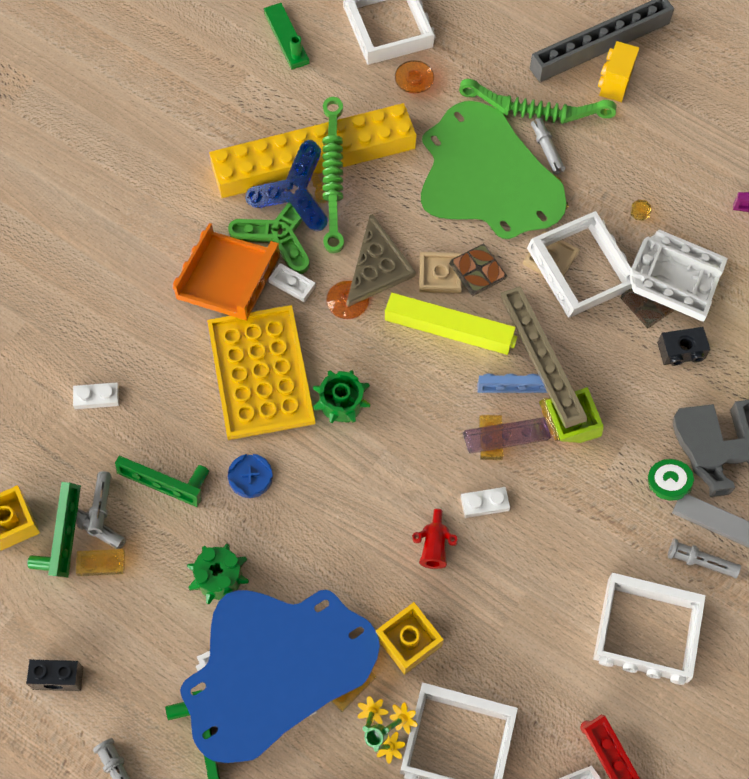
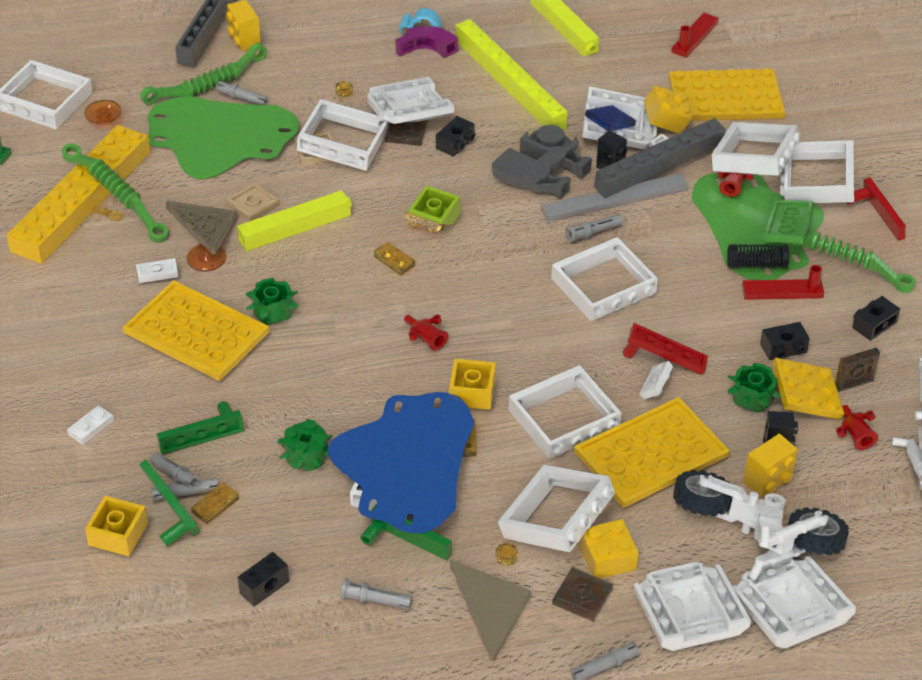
camera: 45 degrees left, 20 degrees down
orange panel [173,223,280,321] -> none
bright green piece [228,191,313,274] -> none
blue tile [228,454,273,498] -> none
clear blue piece [245,140,328,231] -> none
yellow plant [357,695,418,764] -> none
tile [449,243,507,297] -> none
white plate [461,487,510,518] -> none
tile [463,417,551,454] -> none
medium blue plate [477,373,567,393] -> none
dark tan plate [501,286,587,428] -> none
green tile [648,459,694,501] -> none

